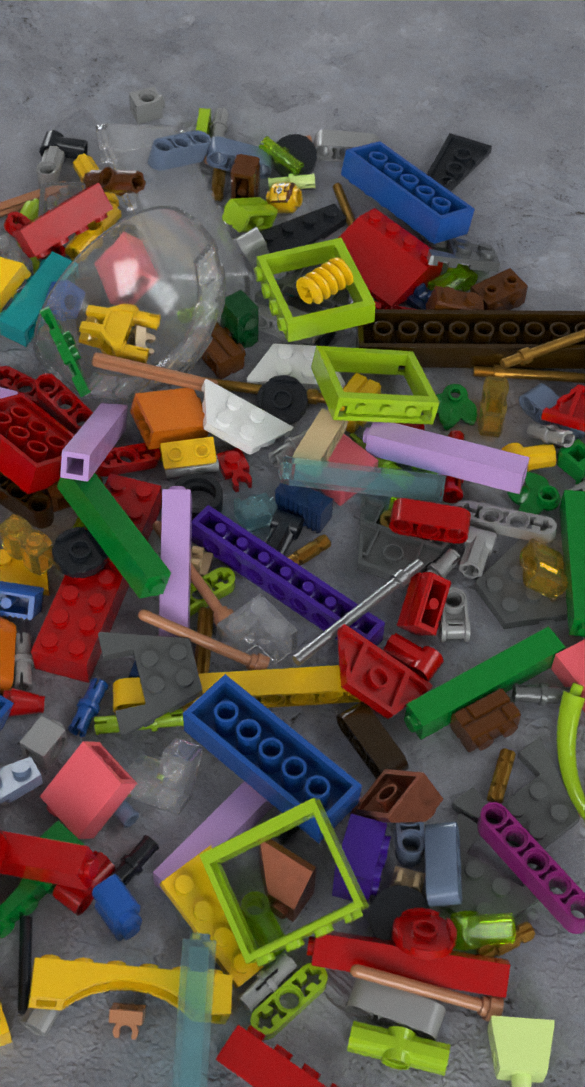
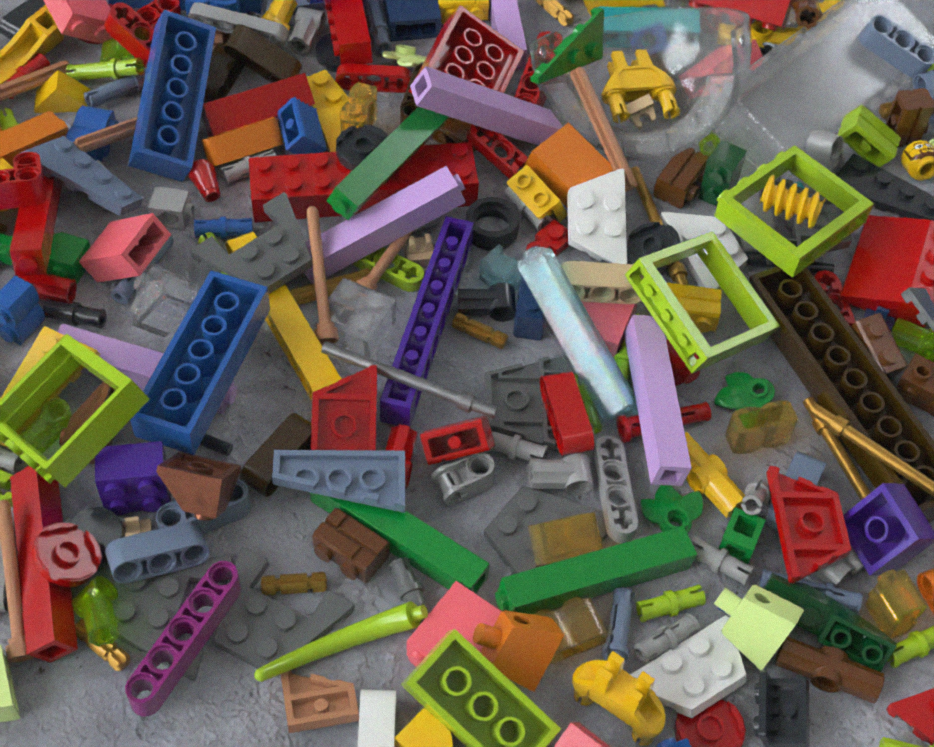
camera: 65 degrees right, 0 degrees up
none -> sand blue wing [272,450,405,513]

